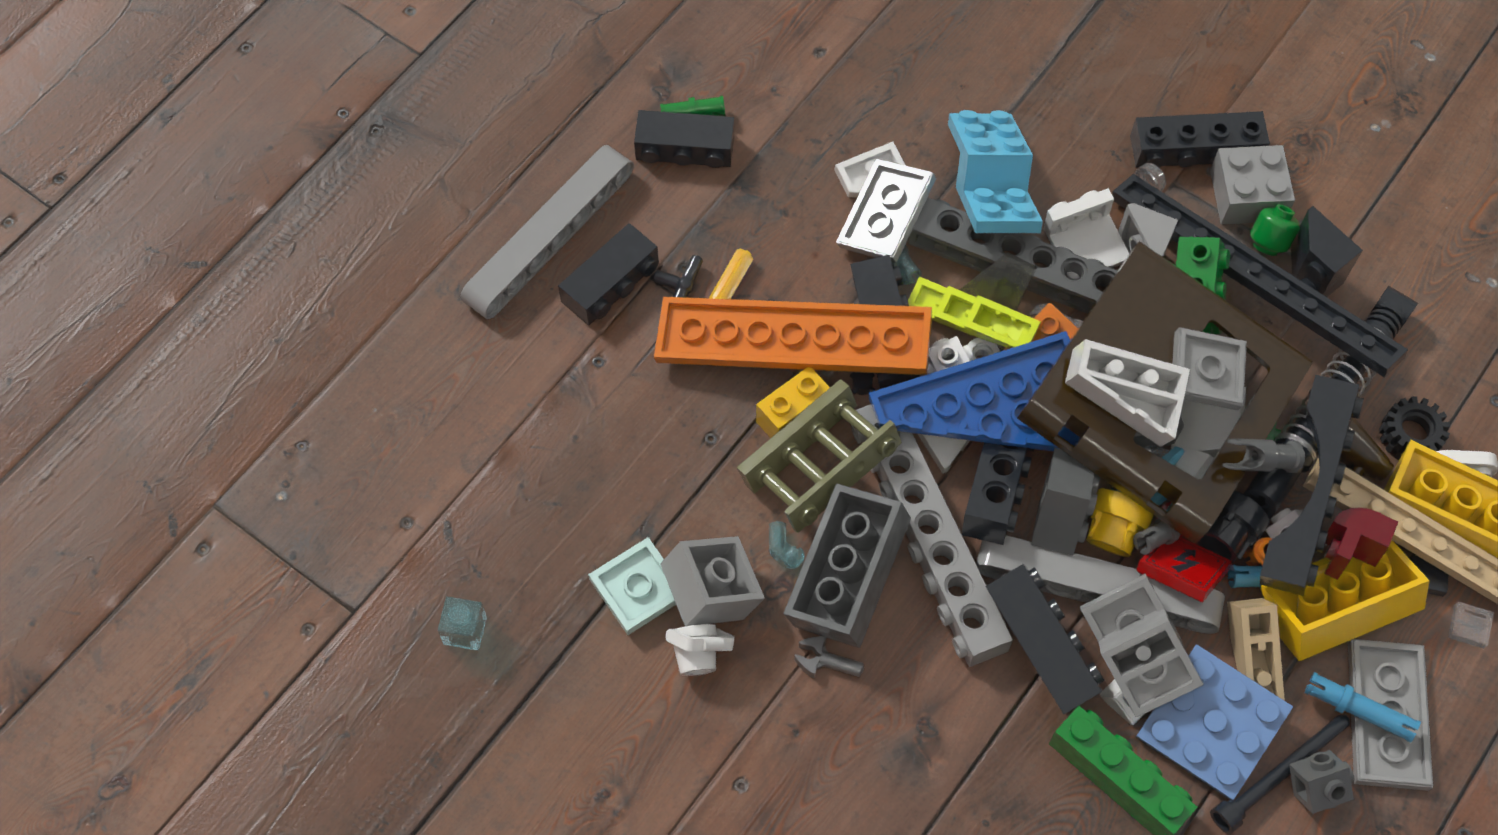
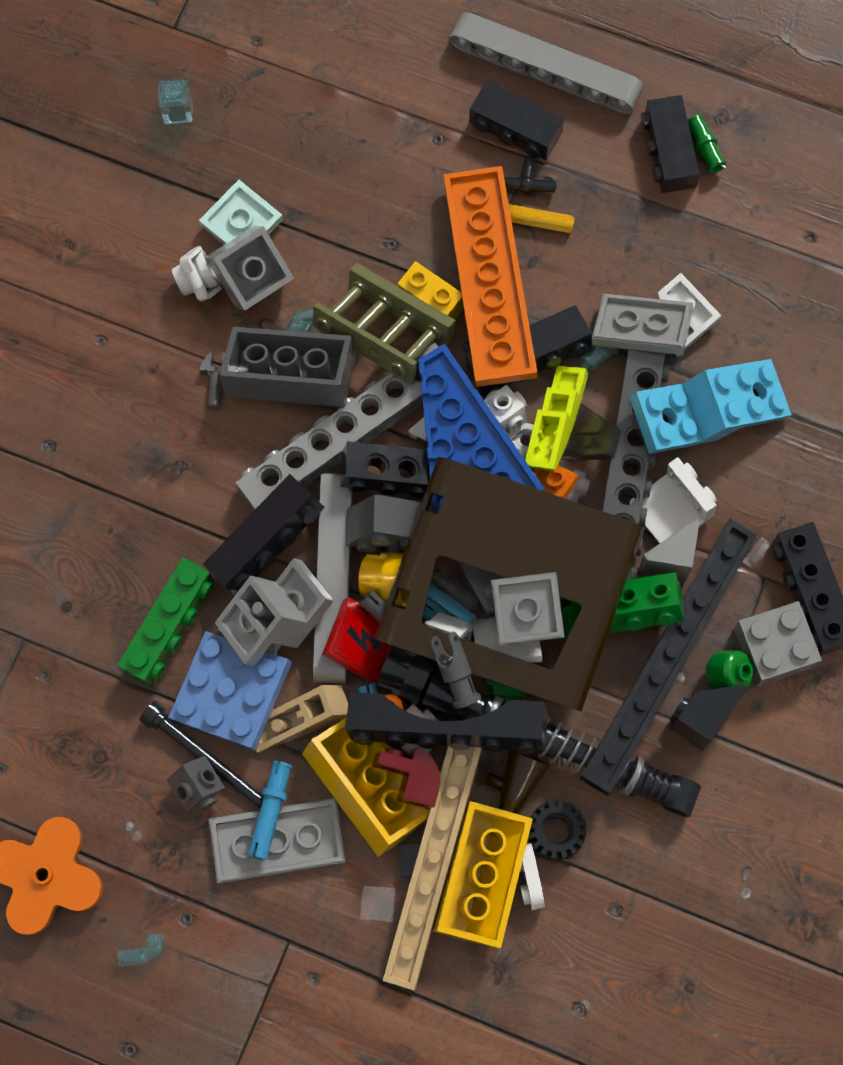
camera: 80 degrees right, 10 degrees up
white wedge [1065,339,1190,447] -> none

